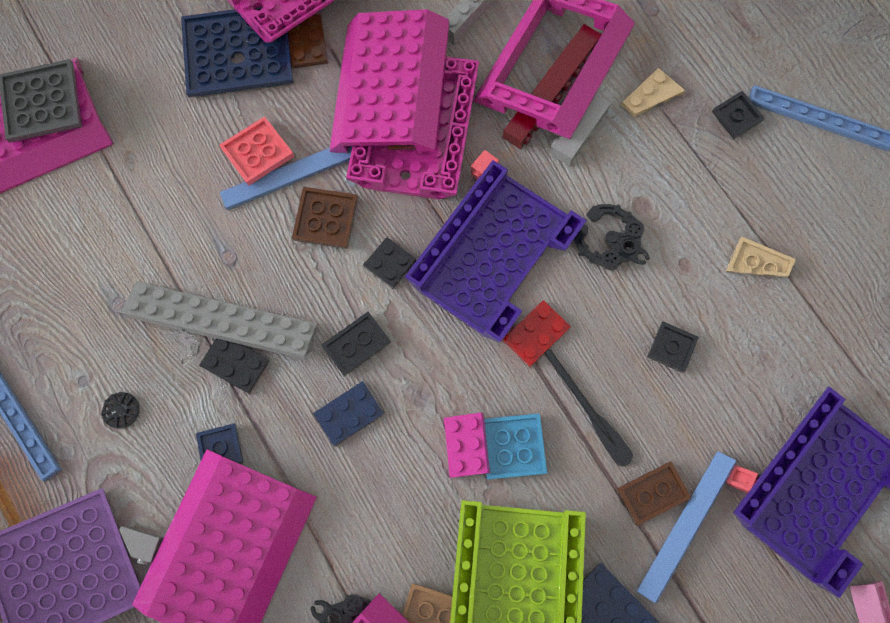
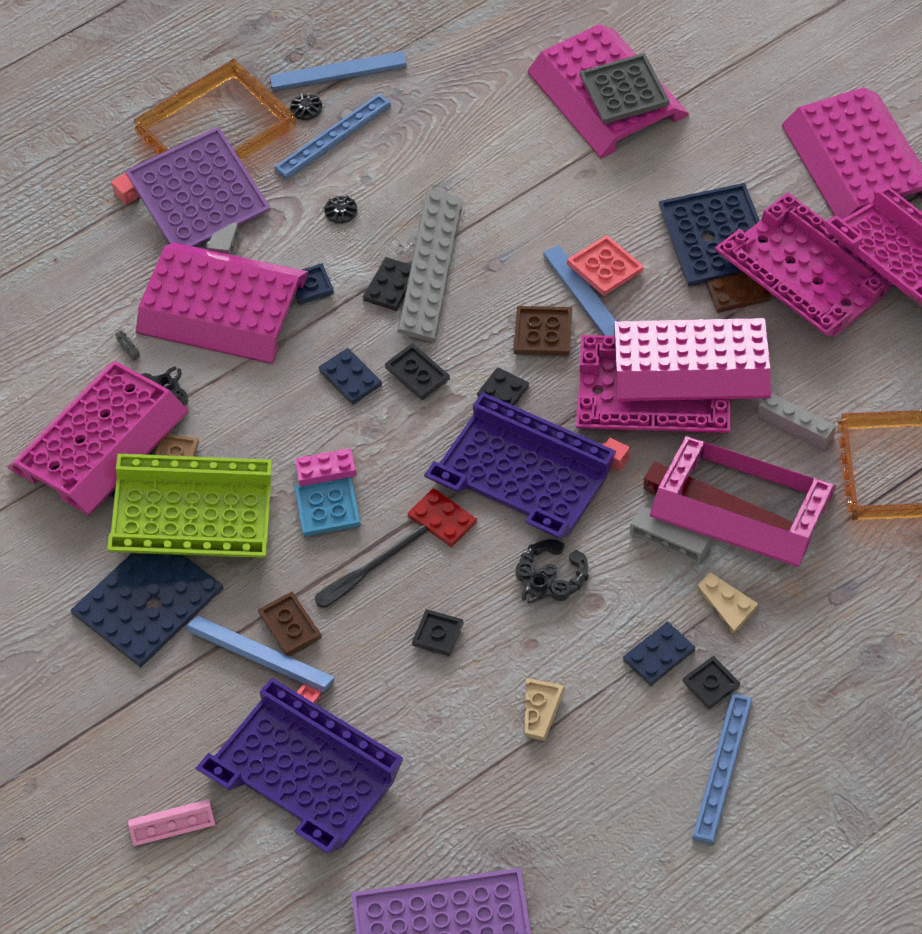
camera: 85 degrees right, 20 degrees down
none -> dark blue plate [623,621,695,686]

